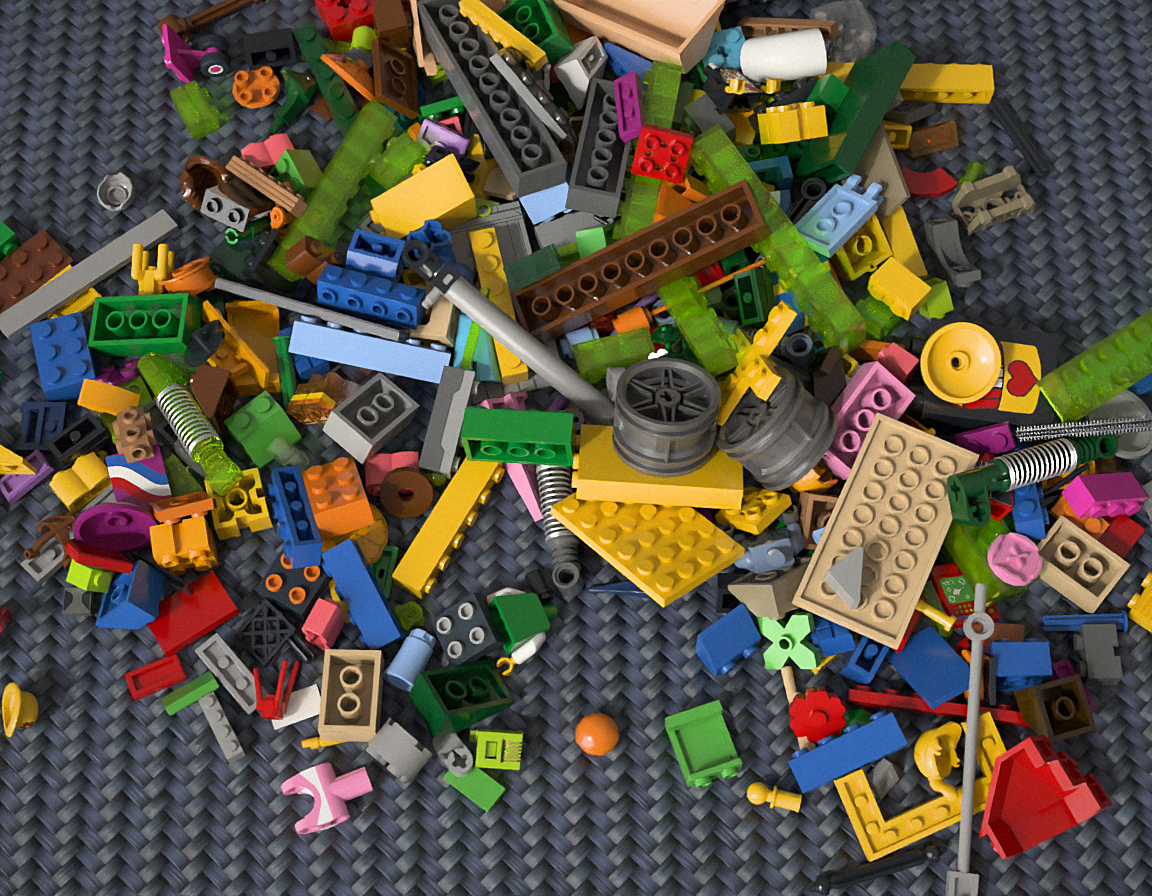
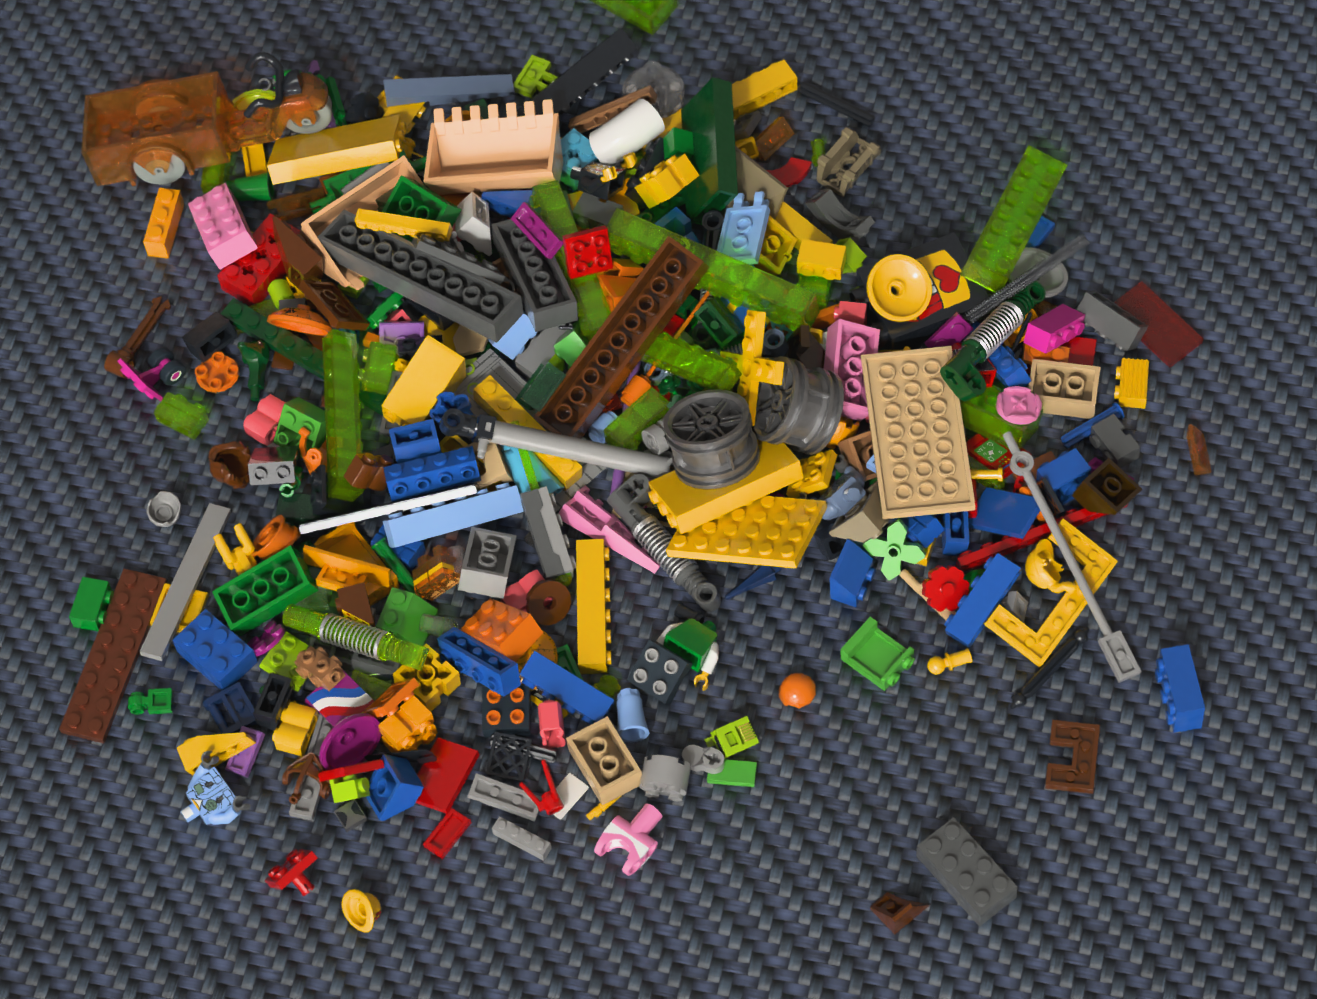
camera: 25 degrees left, 5 degrees down
light orange slope [77,379,141,416] -> none
bright green tile [161,671,219,716] -> none
black piece [184,320,225,367] -> none
medium nougat piece [225,155,308,219] -> none
dark green slope [409,659,515,738] -> none
green brick [461,406,577,467] -> none
light grey slope [824,547,863,610] -> none
red panel [979,734,1113,860] -> none

